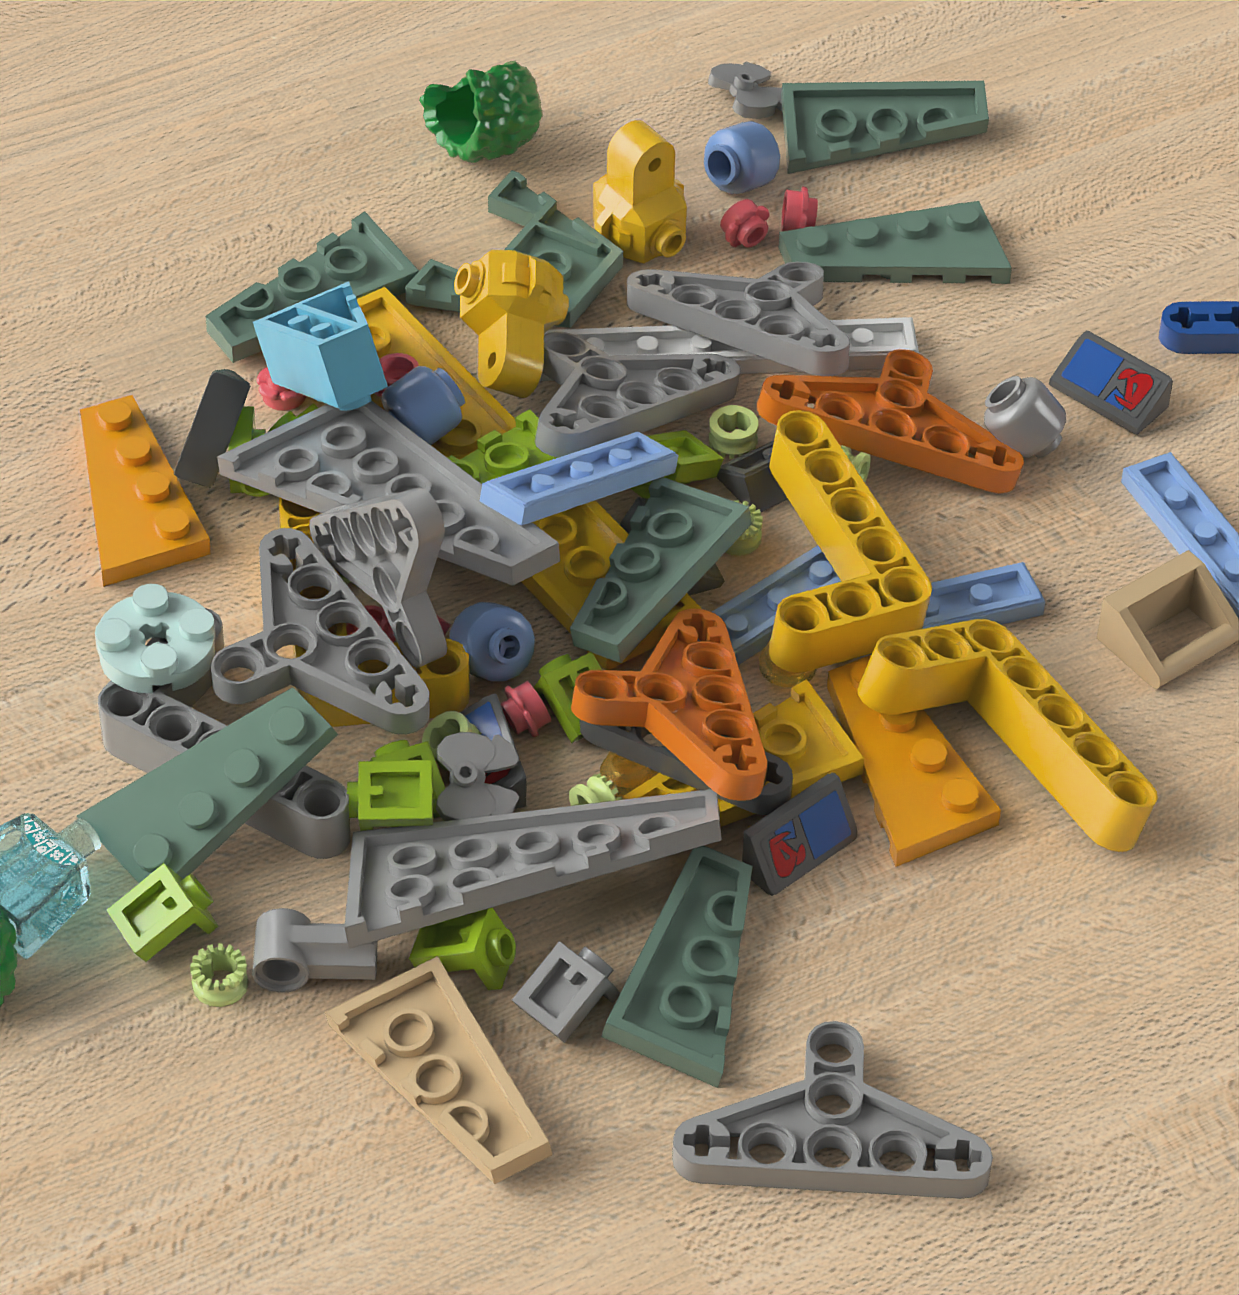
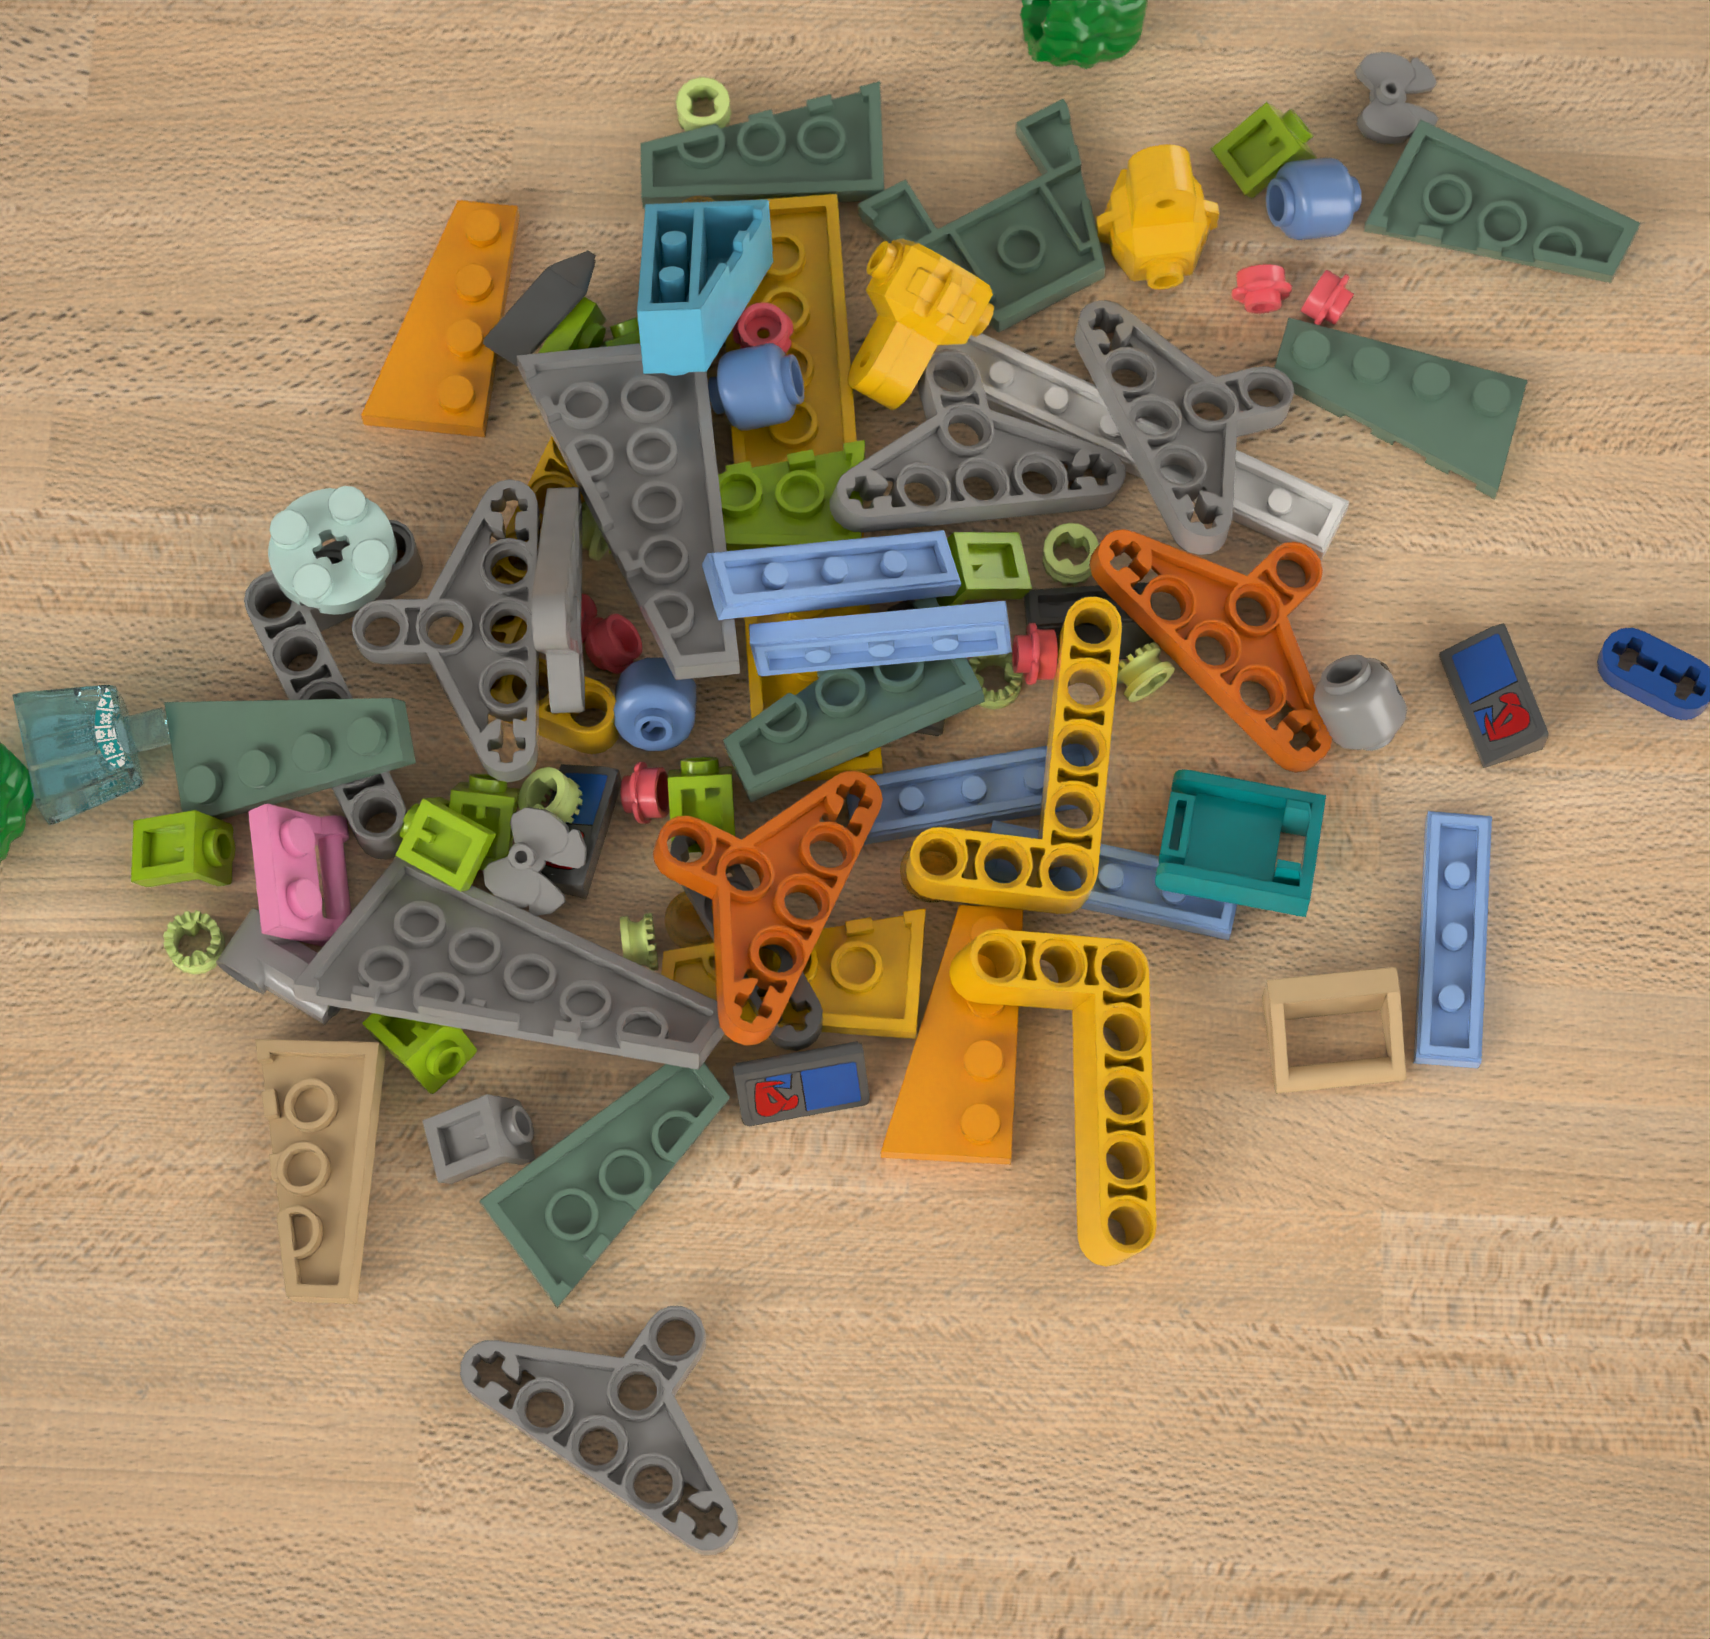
camera: 35 degrees right, 25 degrees up
none -> bright pink plate [248,803,351,947]
none -> yellowish green bush [676,77,731,132]
none -> light blue tile [749,601,1012,676]
none -> coral plate [1012,623,1058,685]
none -> teal container [1155,769,1326,917]
none -> lime bracket [1211,102,1317,199]

